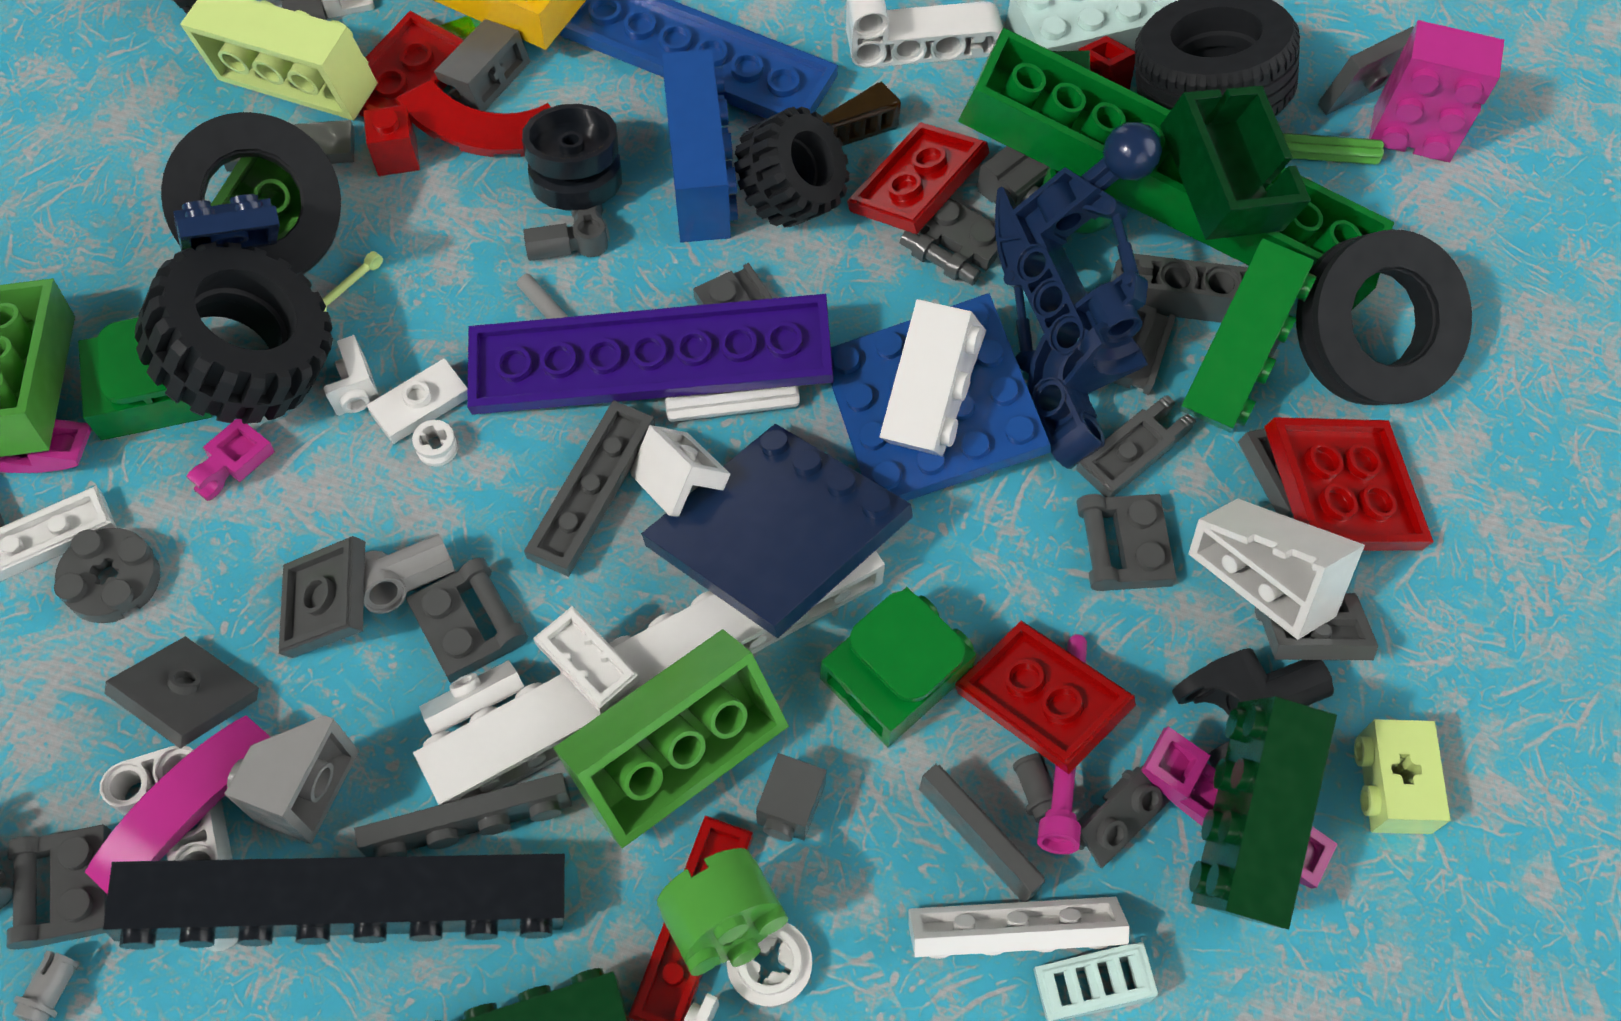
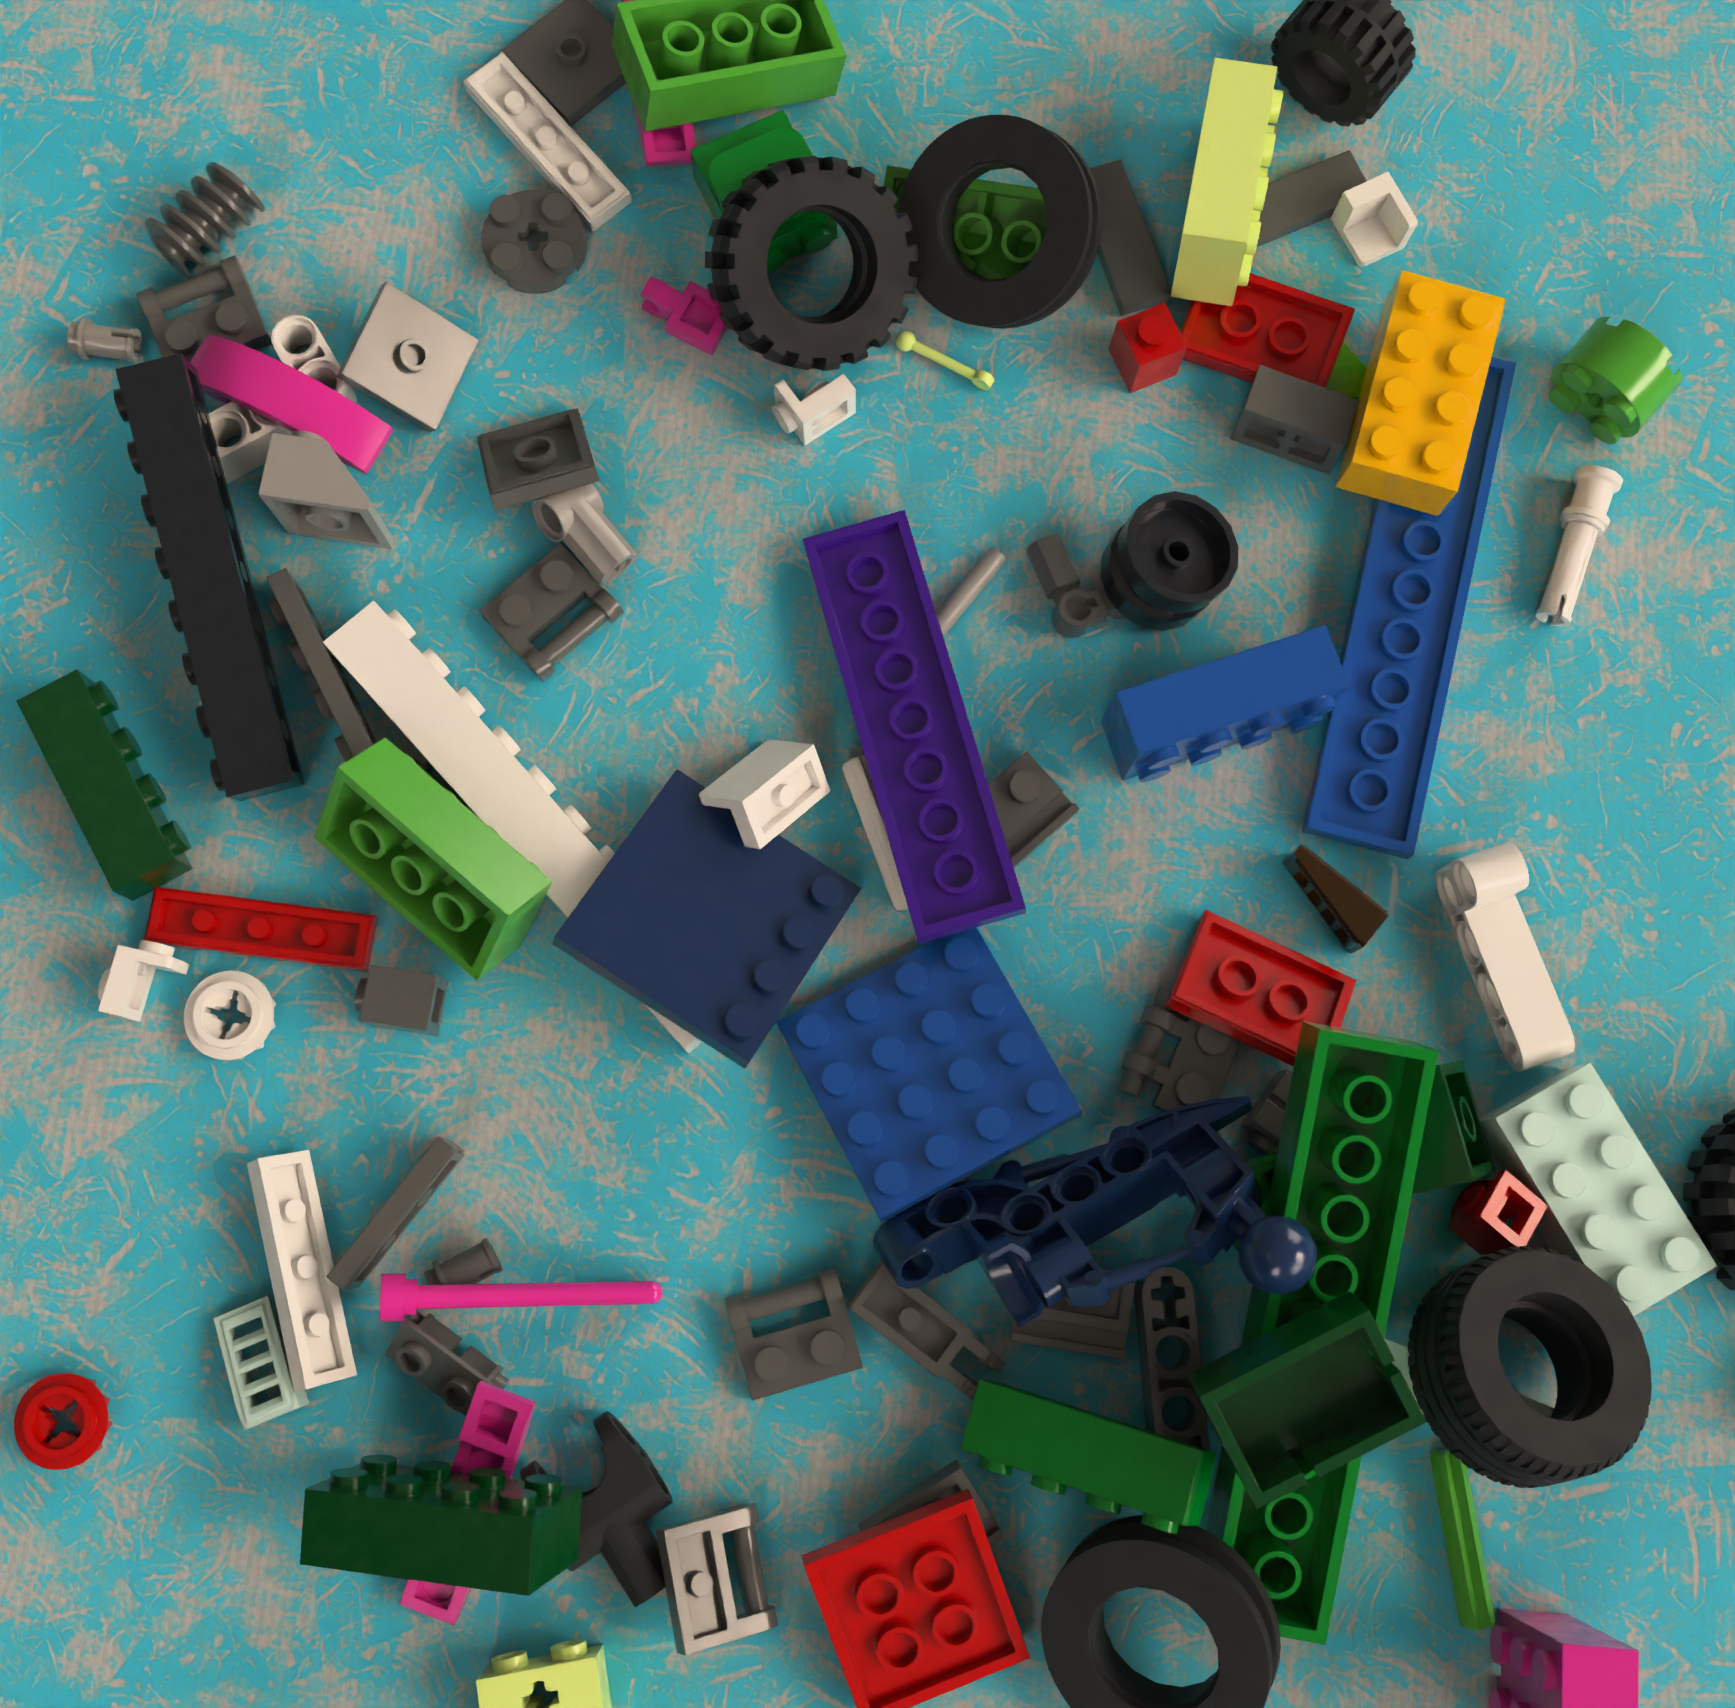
camera: 75 degrees right, 15 degrees up
dark blue plate [173,194,280,251] -> none
white plate [366,358,468,444] -> none
red tile [396,79,551,157] -> none
white bush [412,419,458,467] -> none
white plate [419,660,524,735] -> none
dark grey plate [524,400,655,577] -> none
white plate [533,606,640,714] -> none
bright green brick [657,848,788,976] -> none
black tyre [734,107,850,227] -> none
green brick [820,587,977,747] -> none
white wedge [880,299,987,457] -> none
red tile [955,620,1136,774] -> none
white wedge [1188,498,1365,640] -> none
dark grey plate [1318,26,1414,115] -> none

